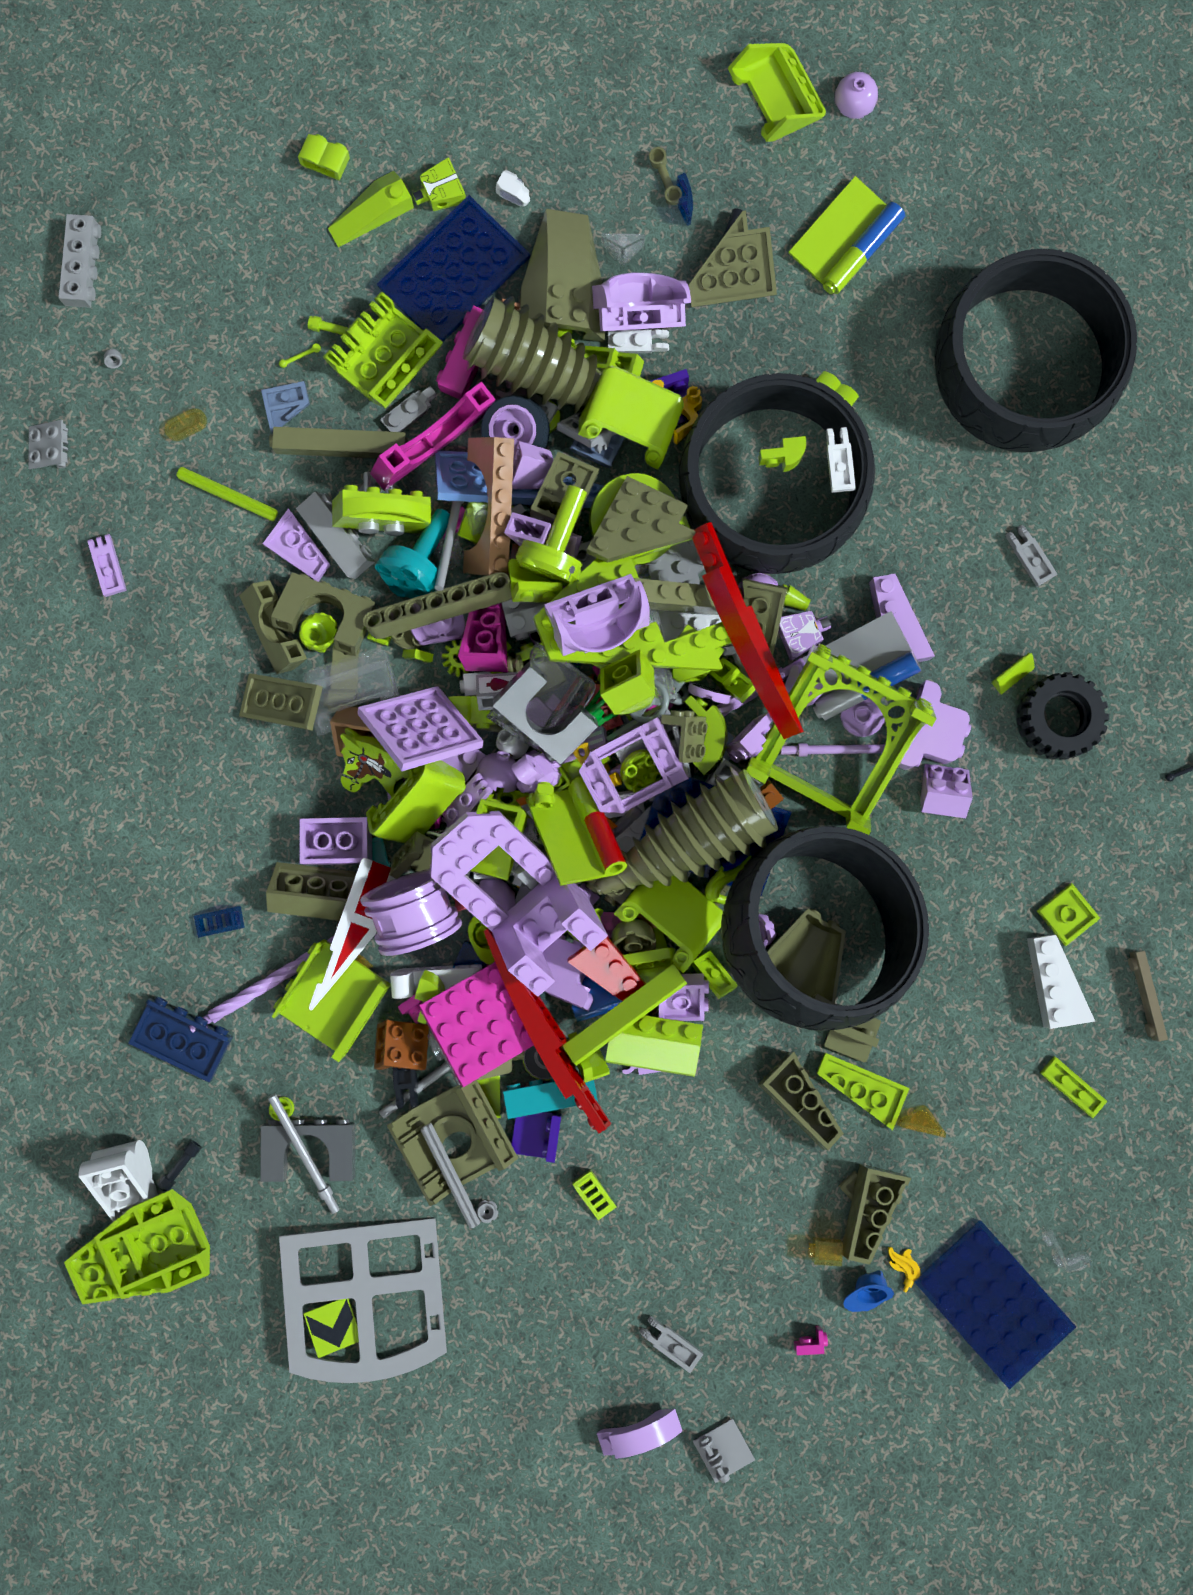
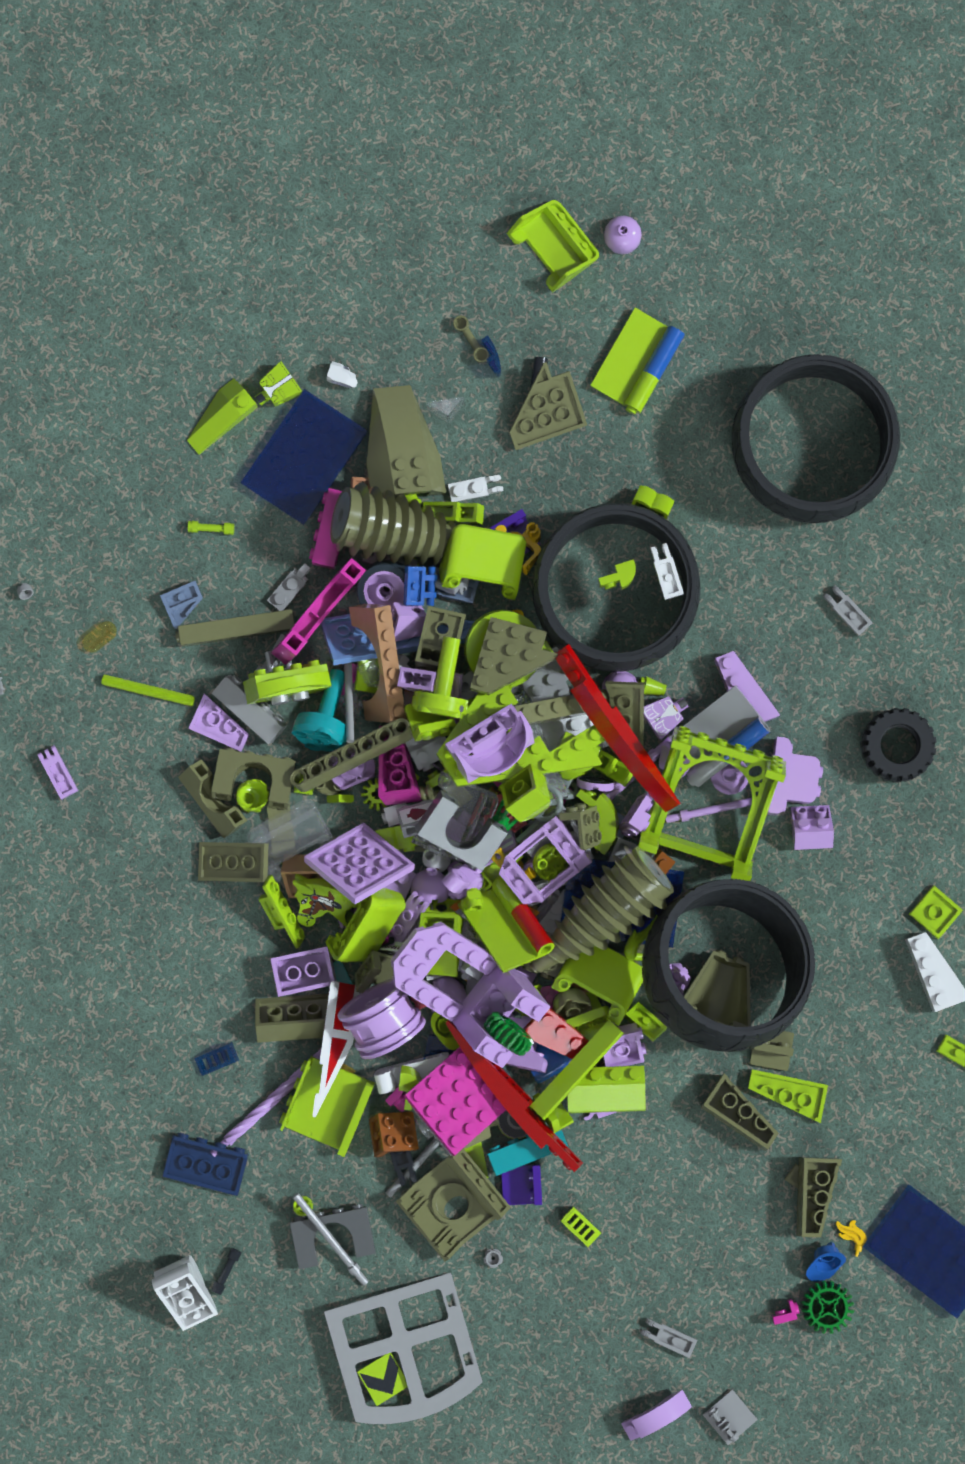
camera: 10 degrees left, 0 degrees up
lime wedge [64,1189,210,1304] -> none
lime hinge [279,343,321,368] -> none
lime brick [298,134,350,181] -> none
lime slope [323,292,443,409] -> none
light grey axle [421,1123,480,1228] -> none
lavender piece [592,273,691,331] -> none
clear yellow brick [808,1237,843,1266] -> none
clear yellow slope [897,1105,946,1138] -> none
lime slope [992,653,1035,695] -> none
none -> lime bracket [258,875,305,948]
none -> blue plate [403,566,438,606]
none -> green gear [484,1011,534,1056]
none -> green gear [801,1280,854,1334]

